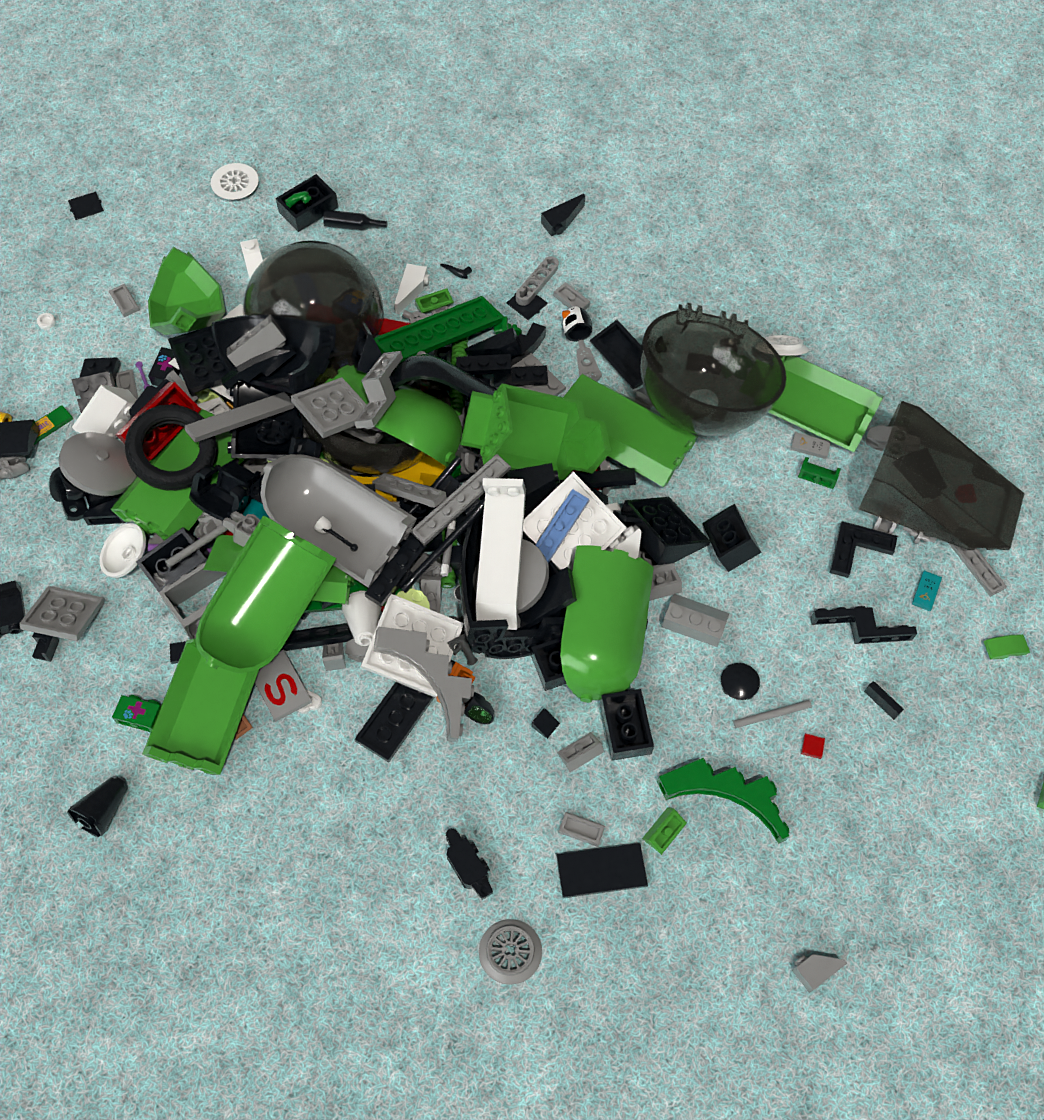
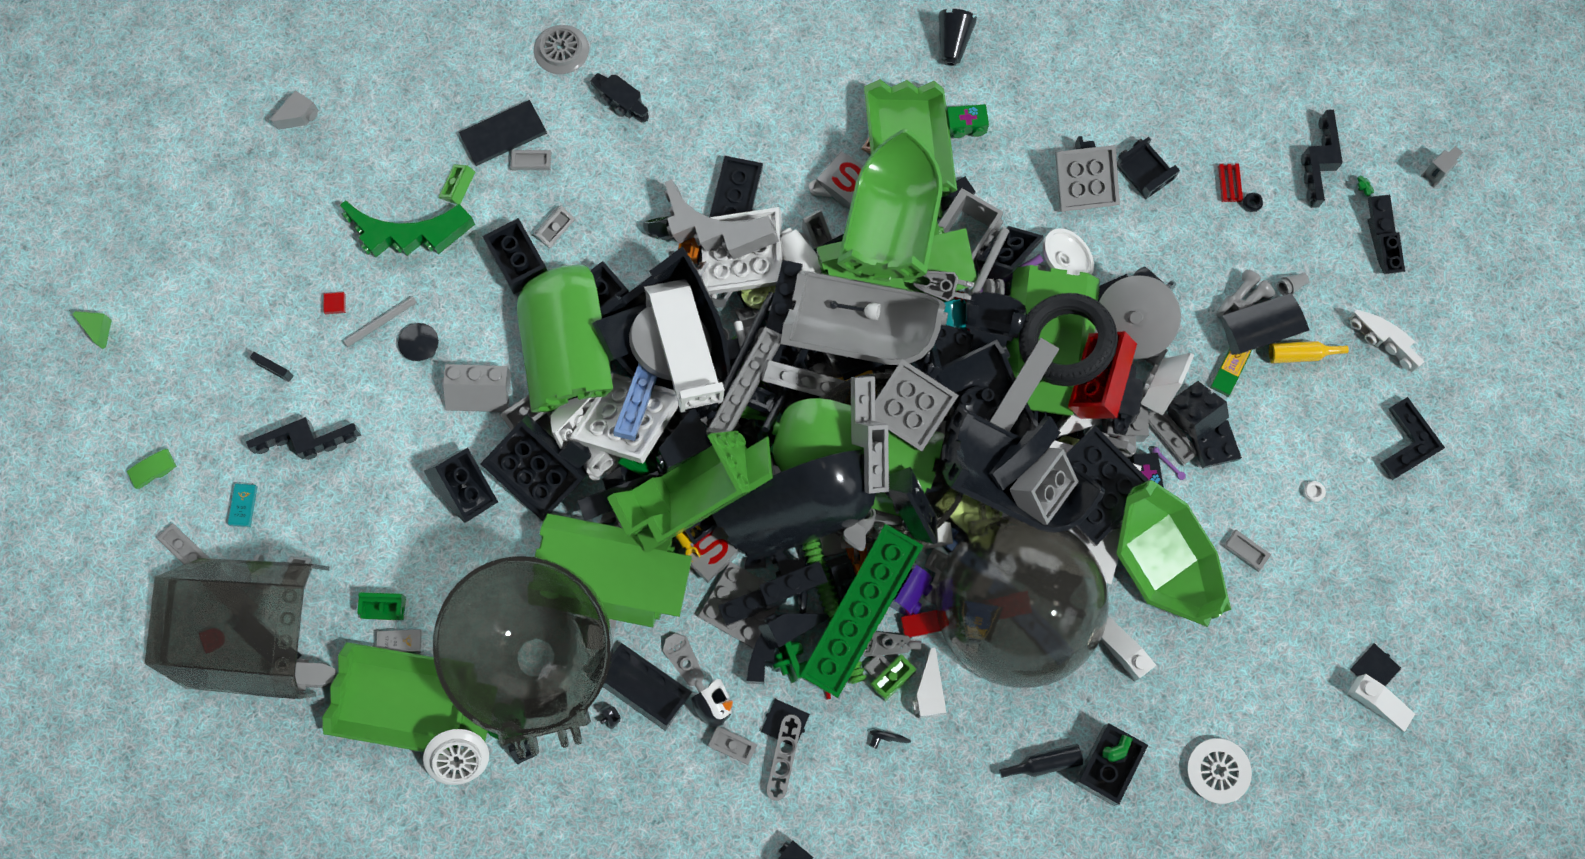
camera: 160 degrees right, 10 degrees up
black slope [531,708,560,739] -> none
black plate [829,521,898,578] -> none
none -> white slope [1347,674,1415,732]

